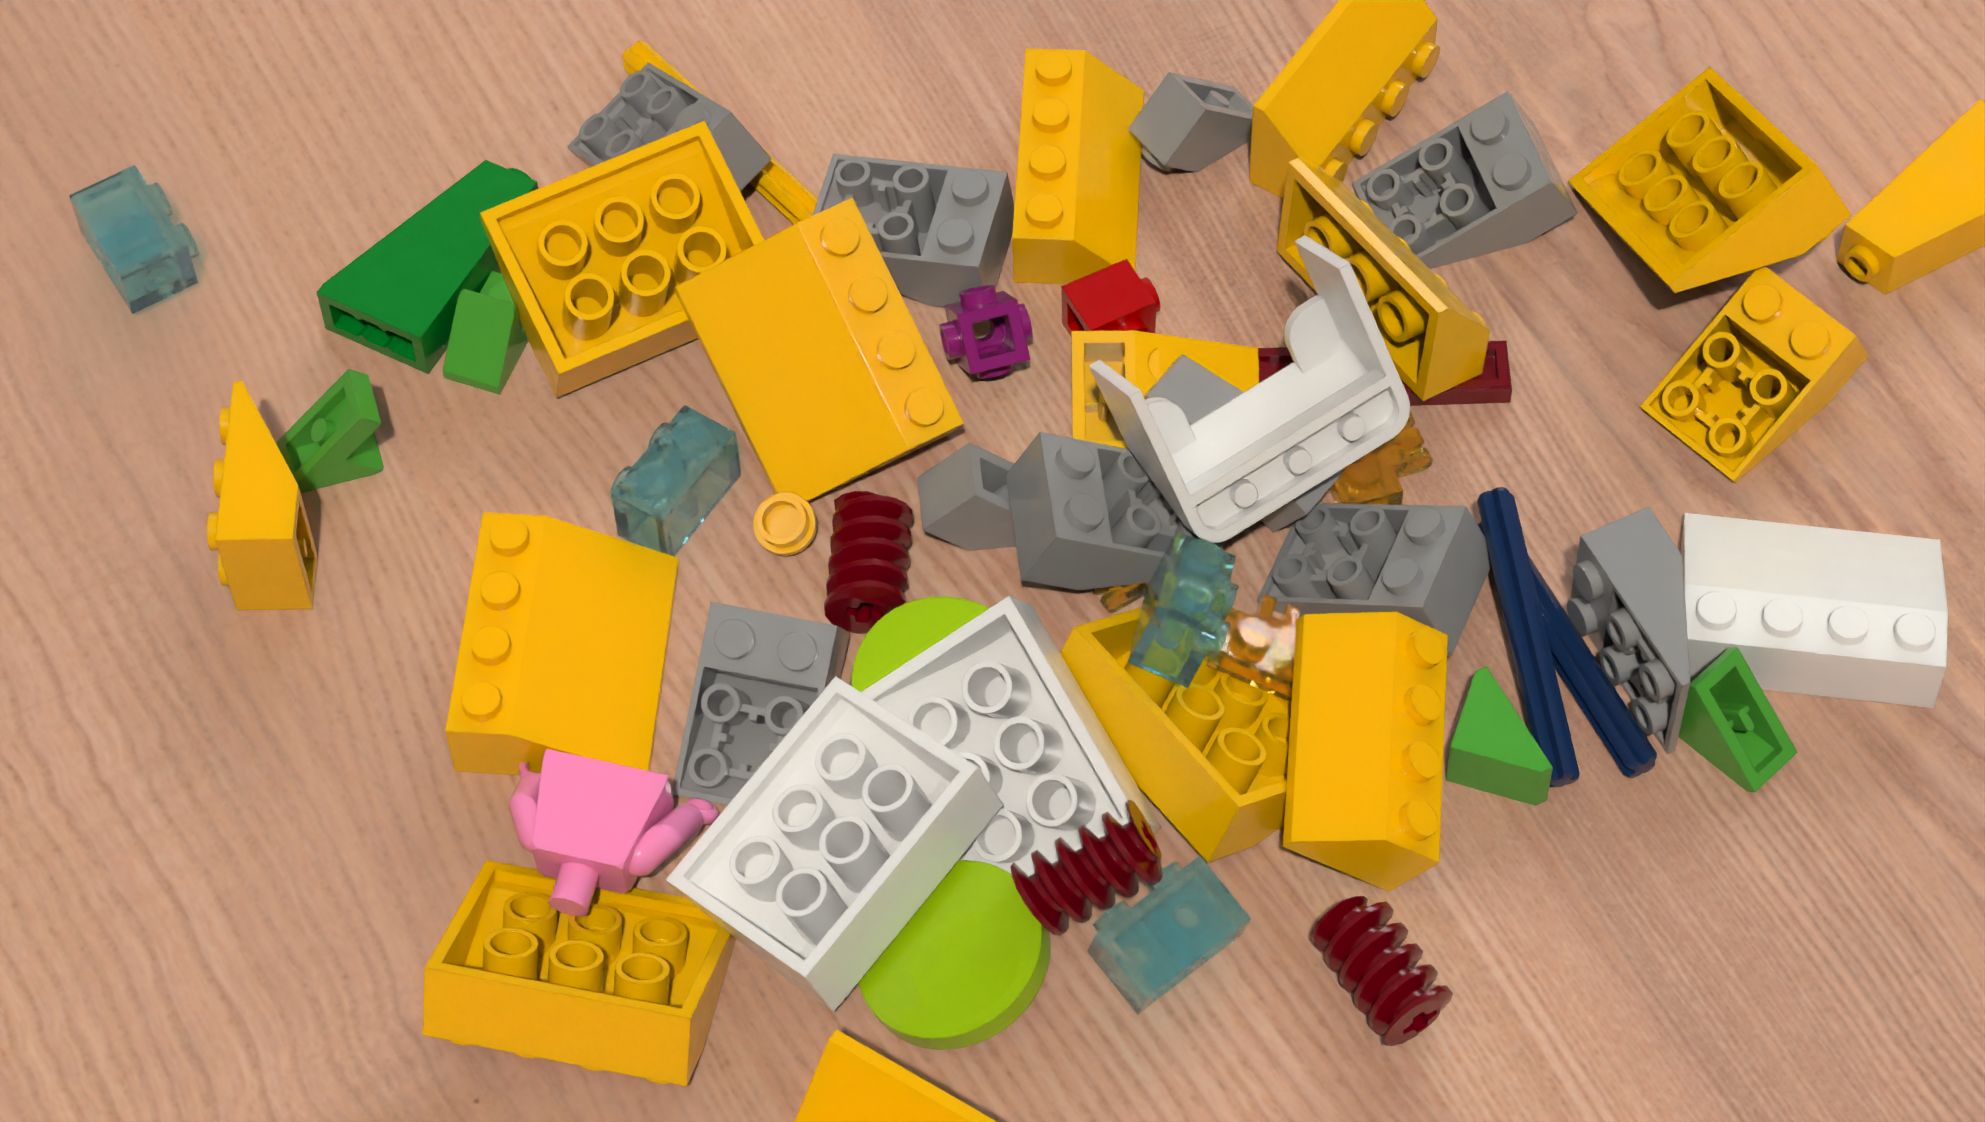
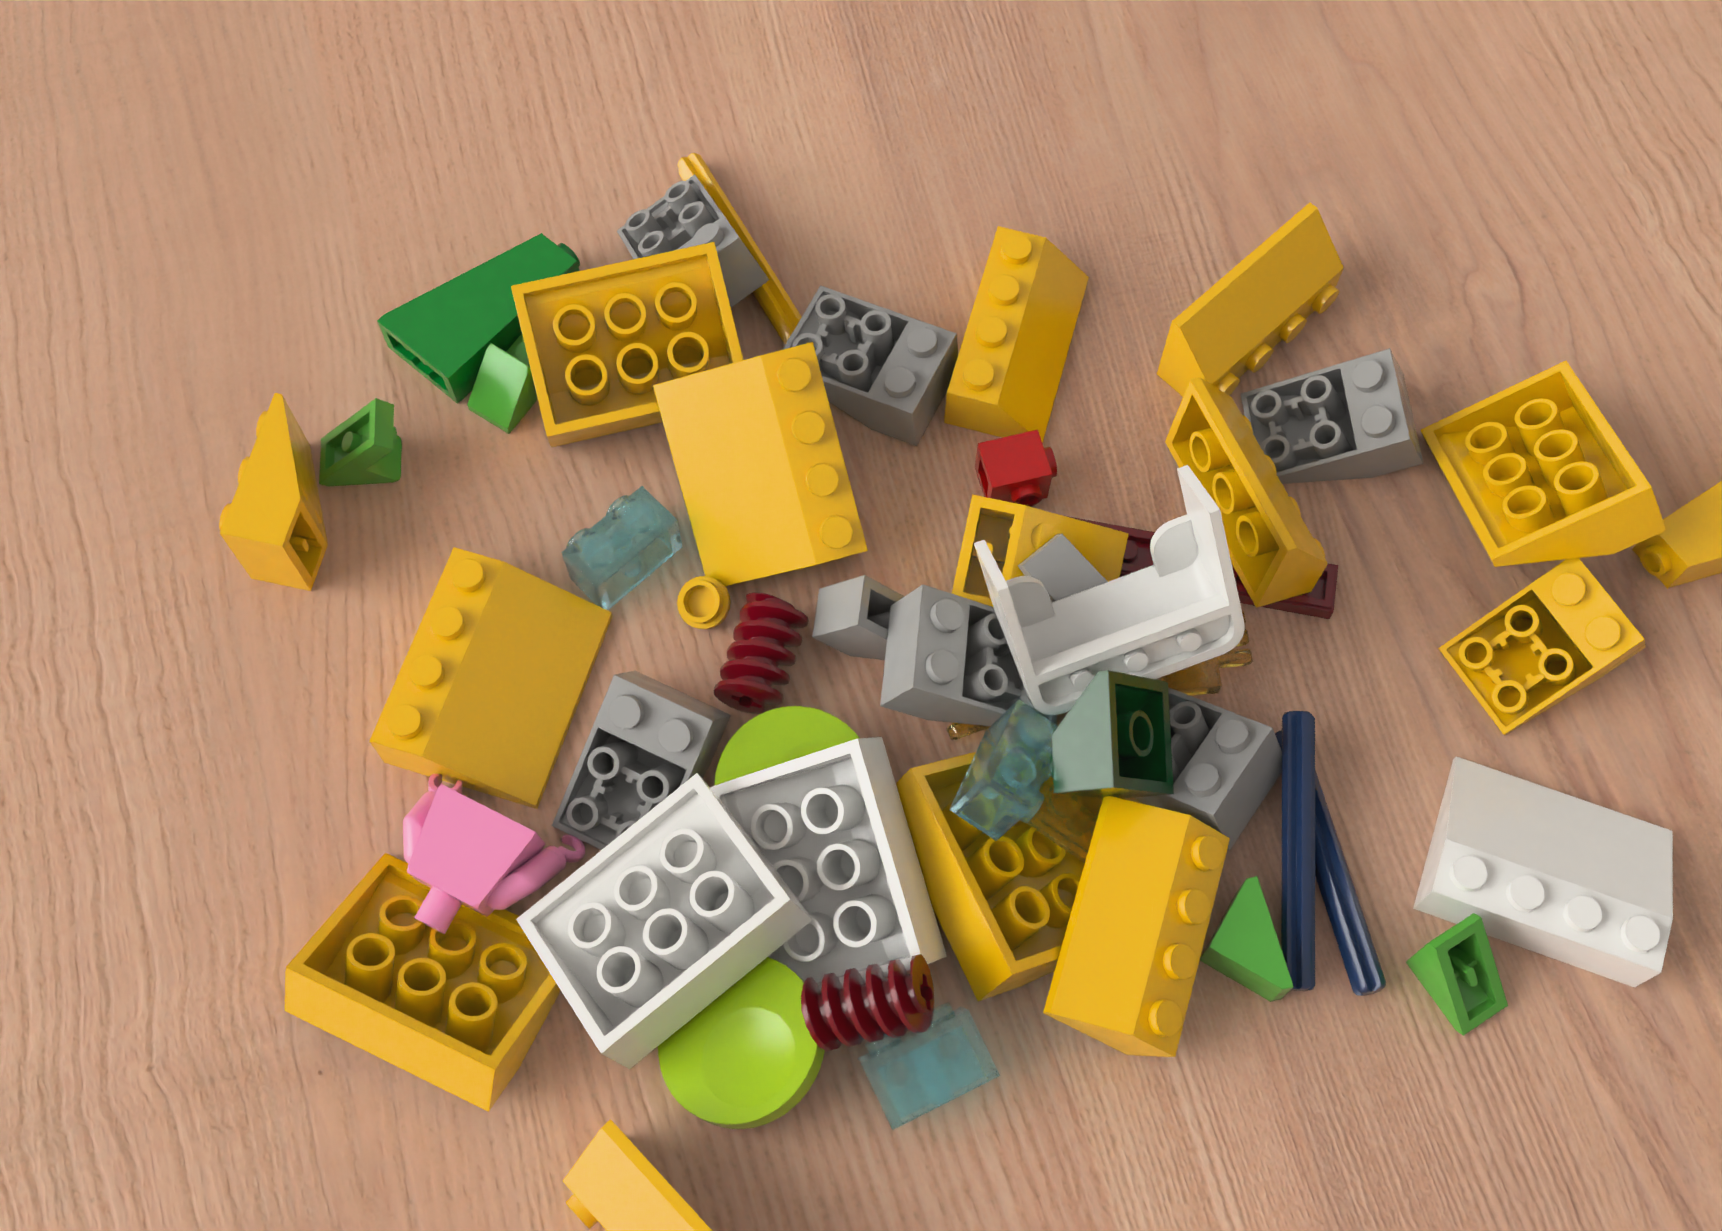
camera: 10 degrees right, 10 degrees up
clear light blue brick [69,165,199,314] -> none
magenta brick [939,285,1033,378] -> none
light grey slope [1128,72,1253,172] -> none
dark red piece [1311,896,1453,1046] -> none
light grey slope [1567,507,1690,754] -> none
none -> dark green slope [1049,670,1174,799]

